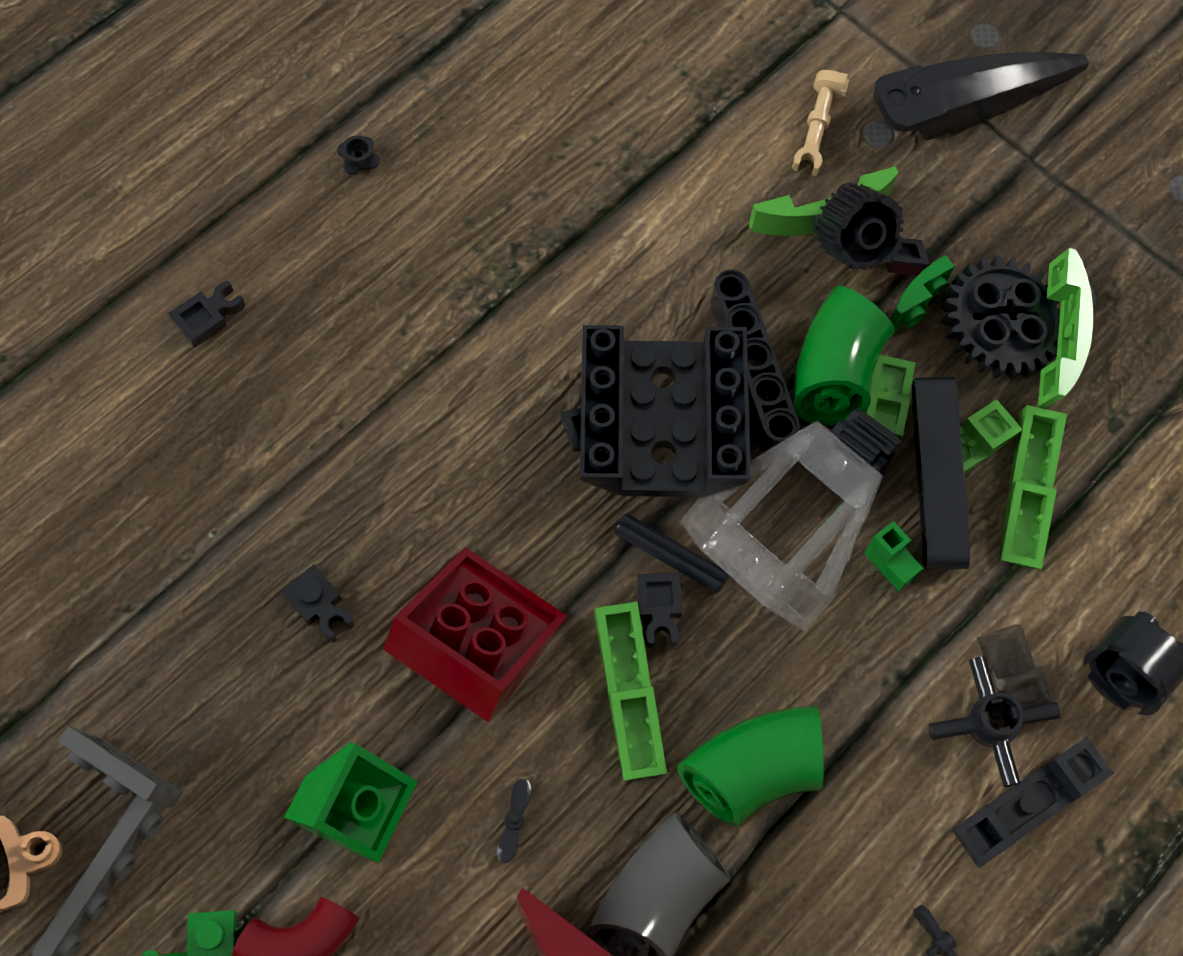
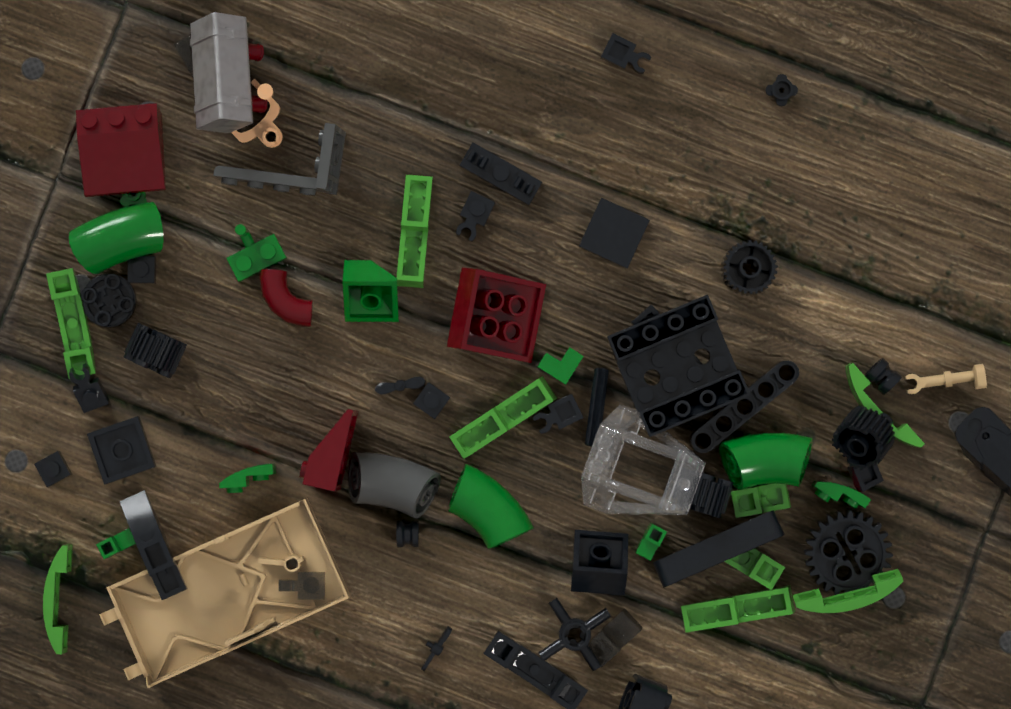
camera: 75 degrees right, 20 degrees up
none -> bright green slope [396,175,433,288]
none -> black wheel [396,520,419,548]
none -> black plate [413,382,450,419]
none -> black plate [459,142,542,206]
none -> green piece [537,347,584,385]
none -> black slope [571,530,628,596]
none -> black tile [579,198,650,269]
none -> black brick [721,240,778,296]
none -> black wheel [864,357,902,395]

